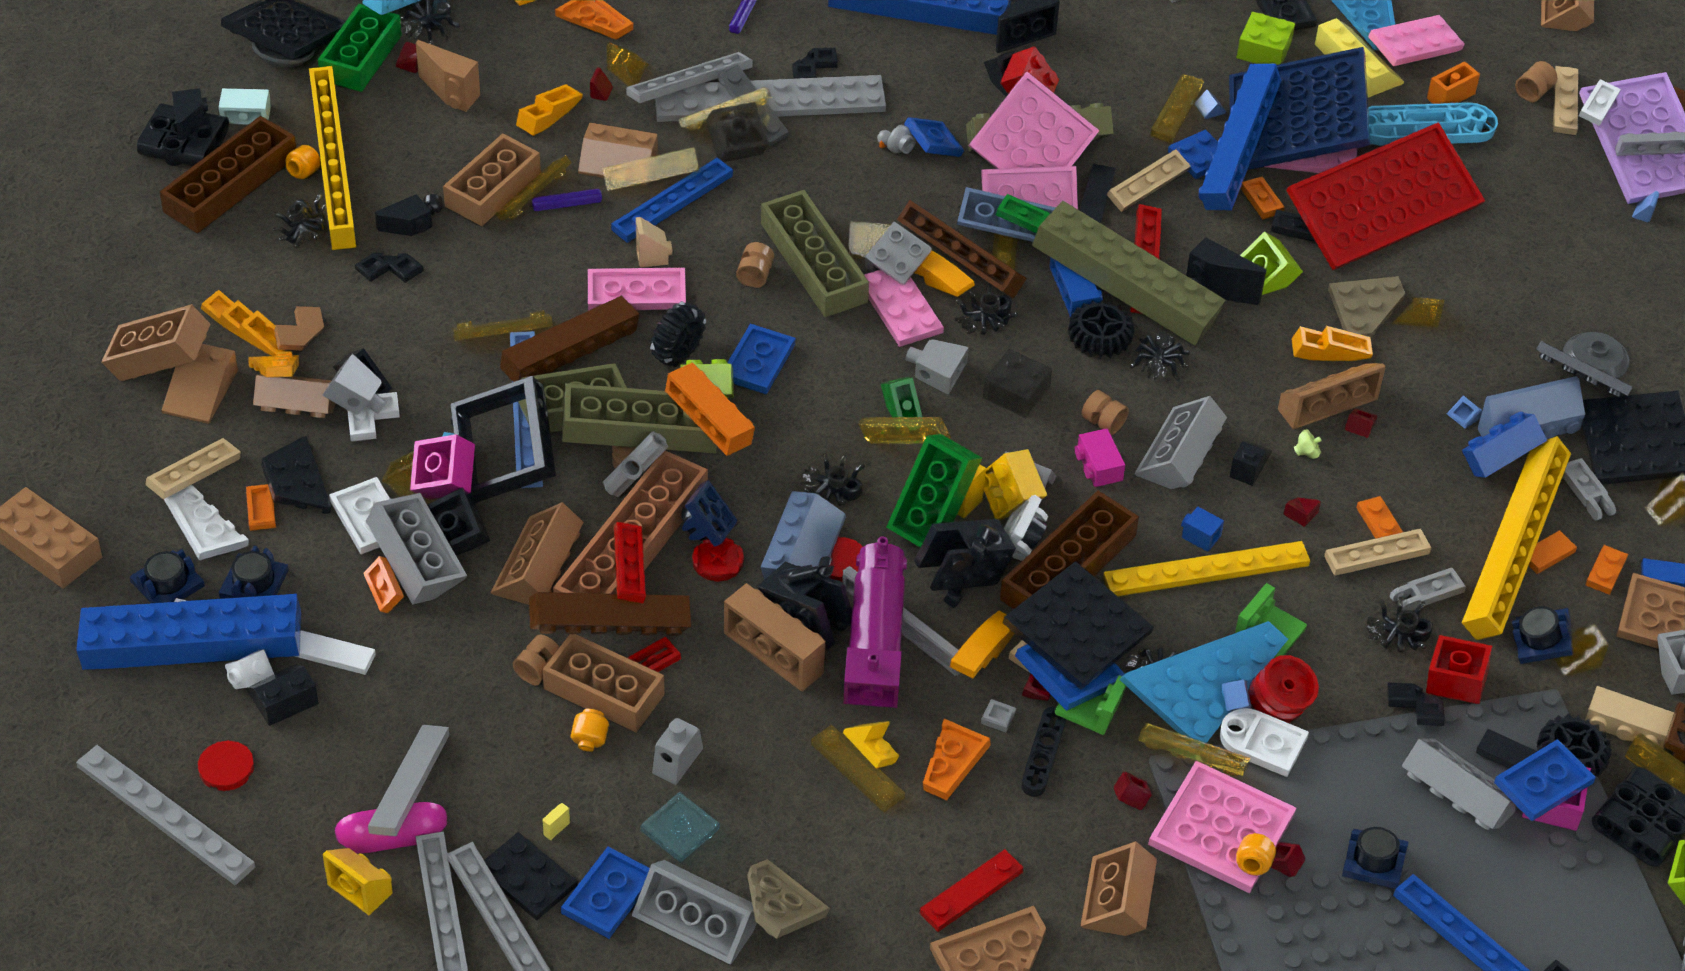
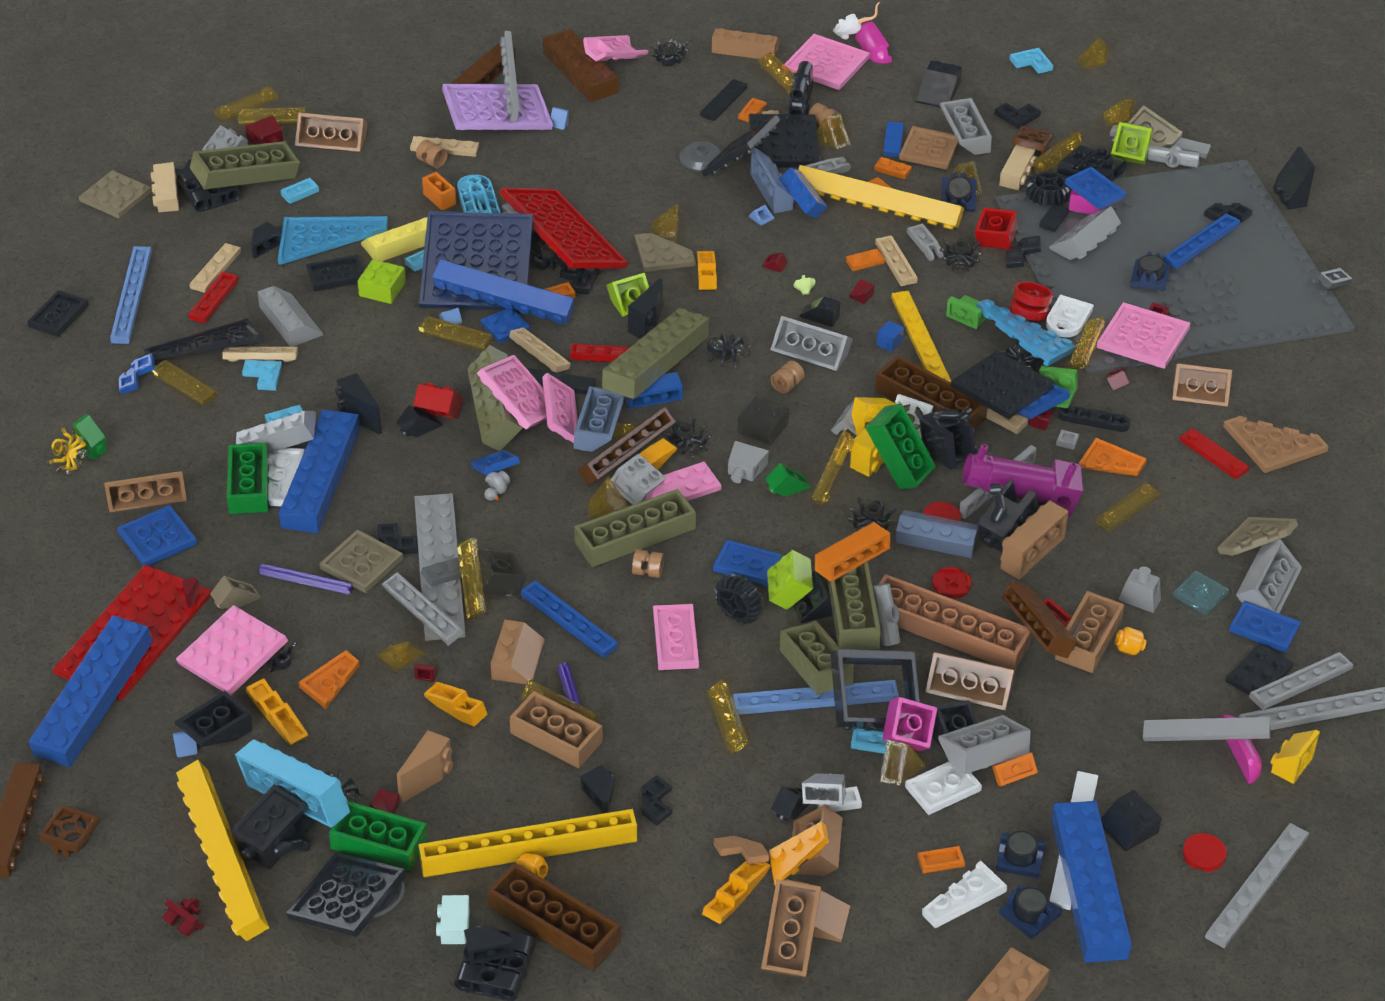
camera: 90 degrees left, 5 degrees down
tan plate [146,438,241,499] -> none
white bracket [225,649,274,689] -> none
black wing [261,436,331,514] -> none
animal [273,193,327,248] -> none
black hinge [423,194,443,215] -> none
reddish brown brick [500,295,639,382] -> none
medium nougat wheel [513,634,559,686] -> none
light yellow tile [543,803,570,840] -> none
clear yellow plate [602,147,700,191] -> none
red tile [614,522,646,603] -> none
tan slope [636,217,672,268] -> none
dark blue piece [681,480,737,547] -> none
yellow slope [843,721,899,769] -> none
light orange slope [950,611,1015,678] -> none
green plate [996,194,1050,233] -> none
black gear [1068,300,1134,359] -> none
dark pink brick [1075,429,1125,487] -> none
medium blue slope [1222,679,1251,711] -> none
light orange head [1236,833,1276,876] -> none
medium nougat slope [1278,363,1385,429] -> none
bright pink plate [1368,15,1465,66] -> none
white plate [1579,79,1621,126] -> none
none -> dark tan plate [319,530,403,593]

